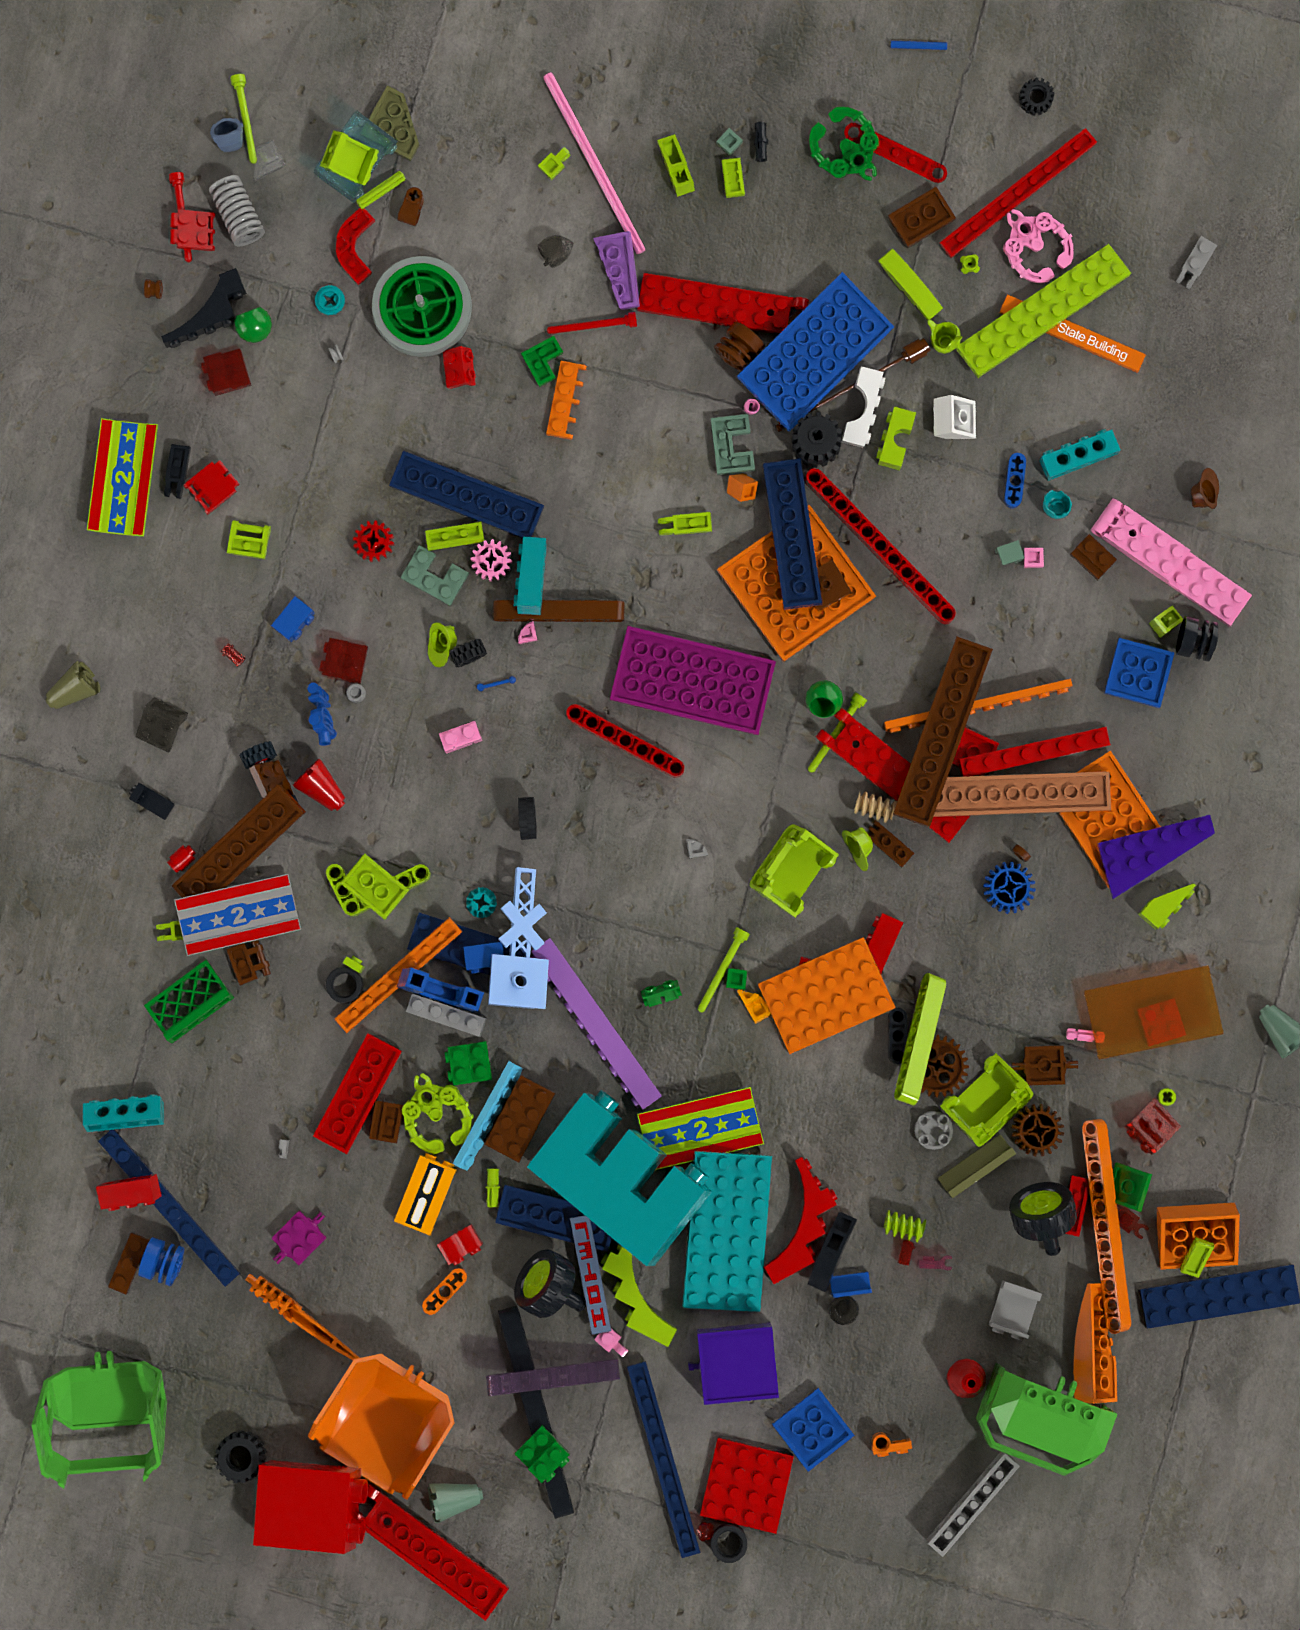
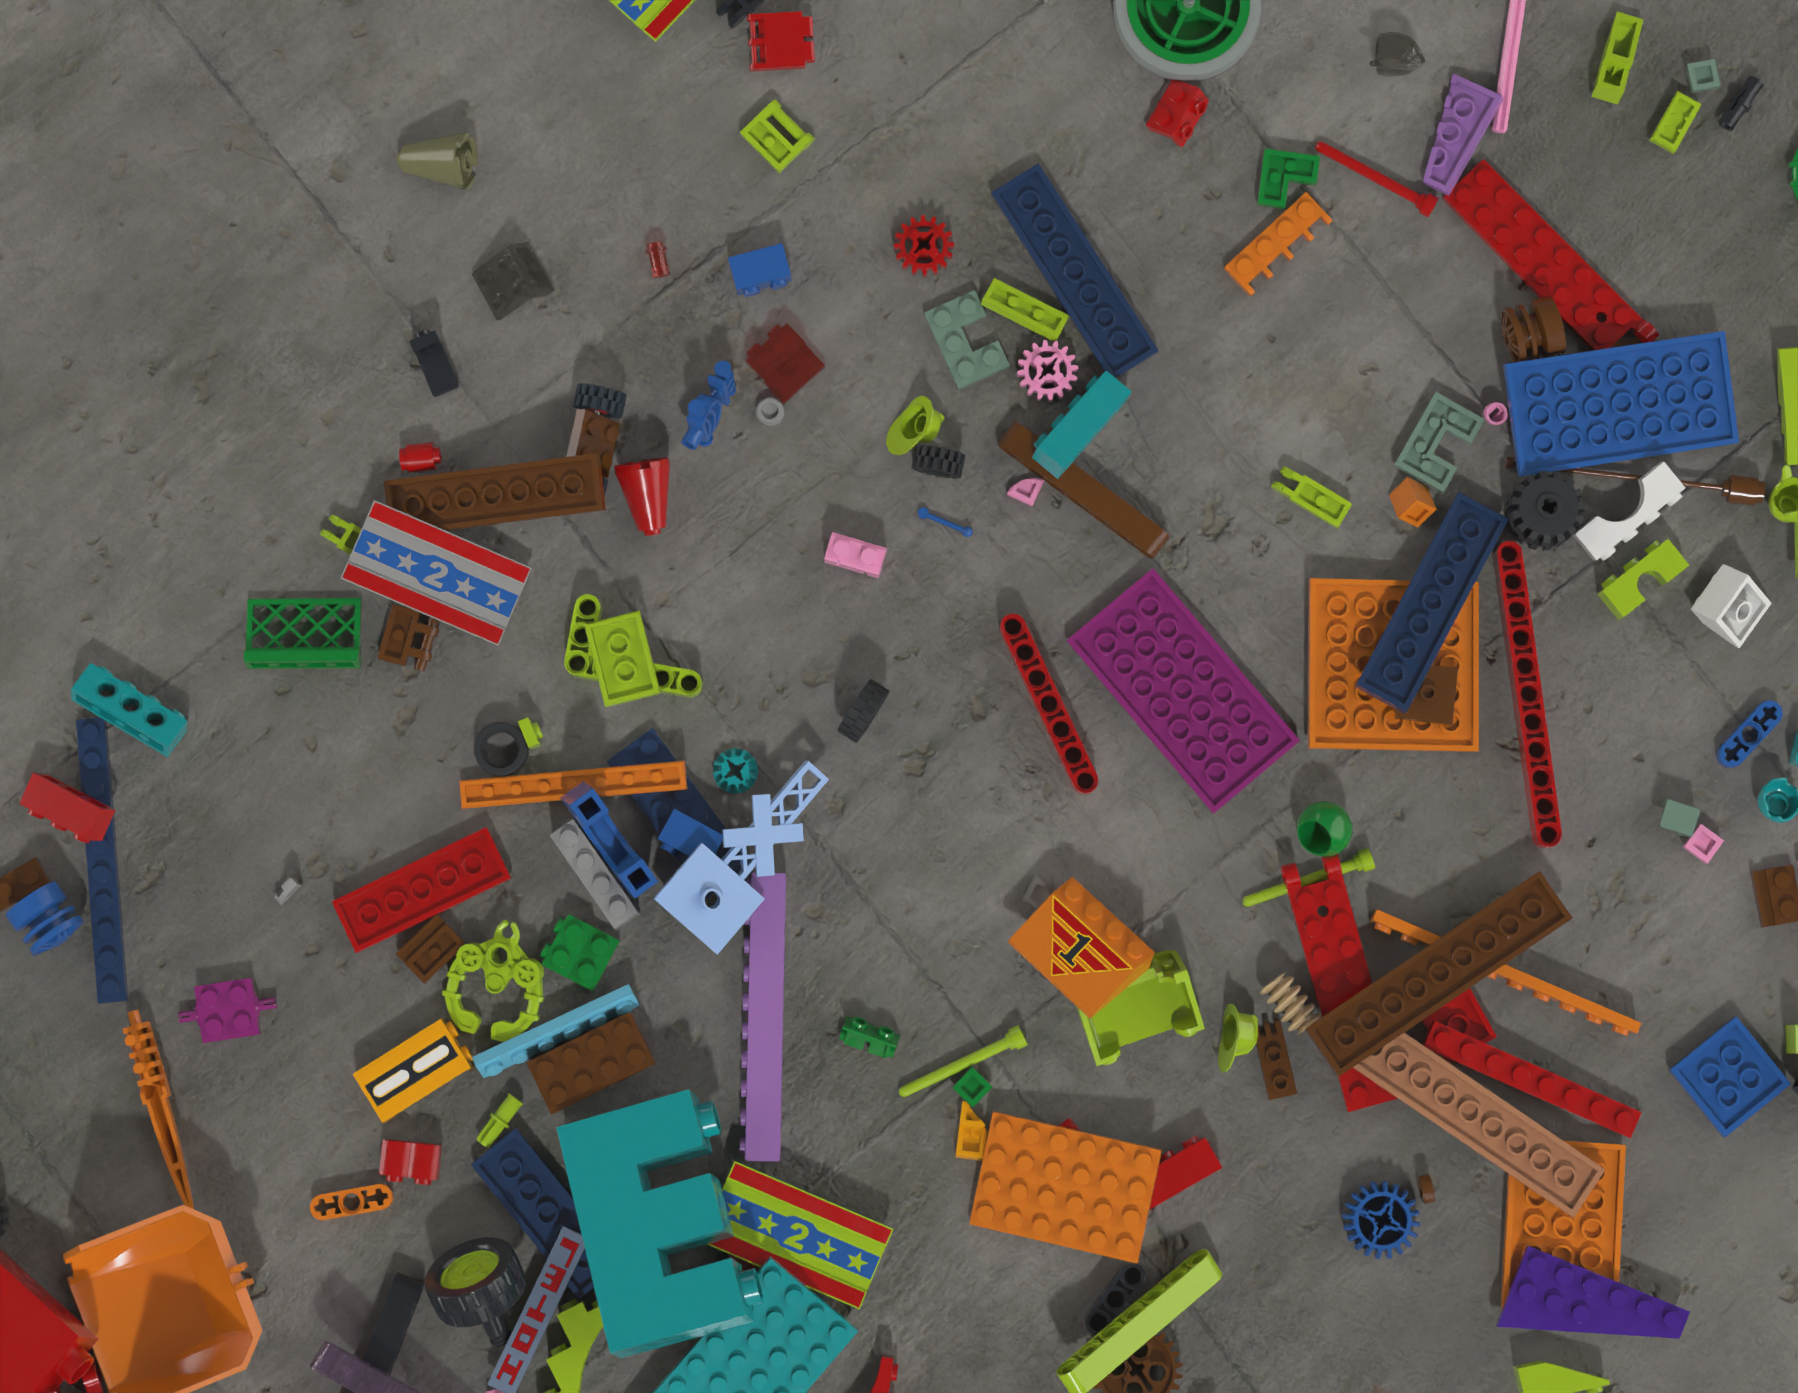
camera: 30 degrees right, 0 degrees up
none -> orange slope [1008,877,1155,1019]

